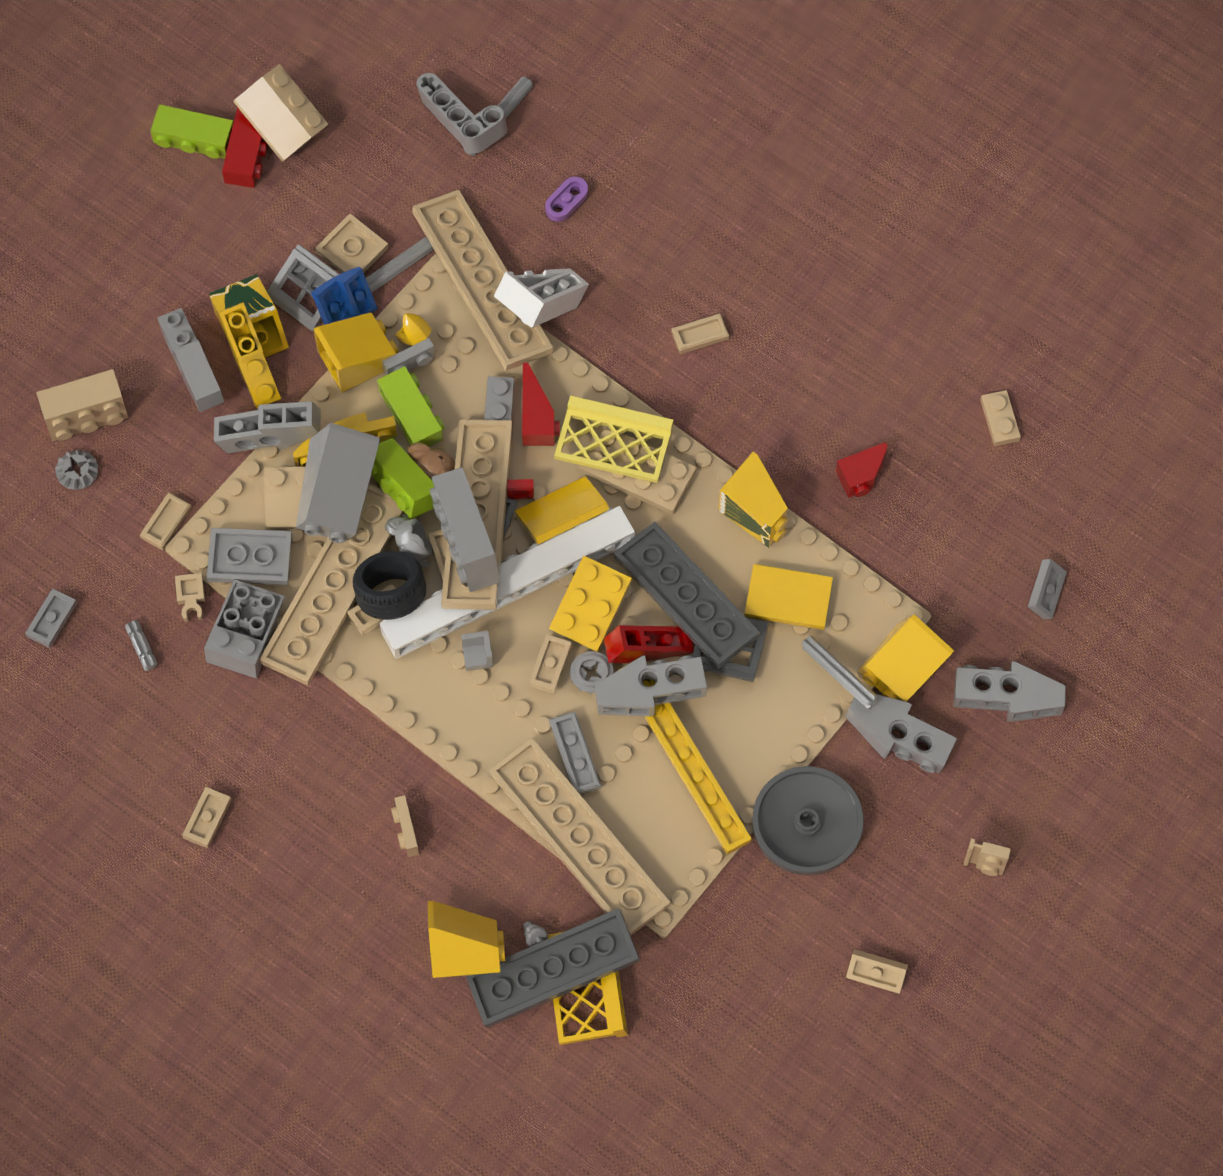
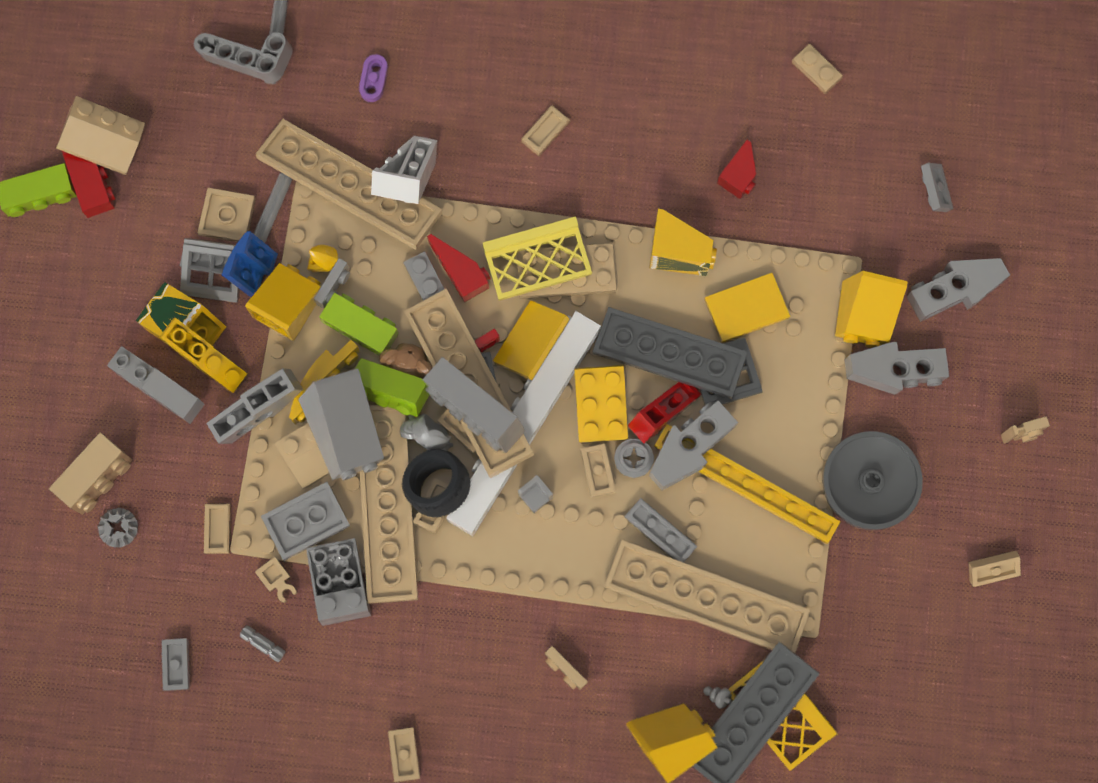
camera: 30 degrees left, 10 degrees up
light grey axle [802,636,878,709] -> none

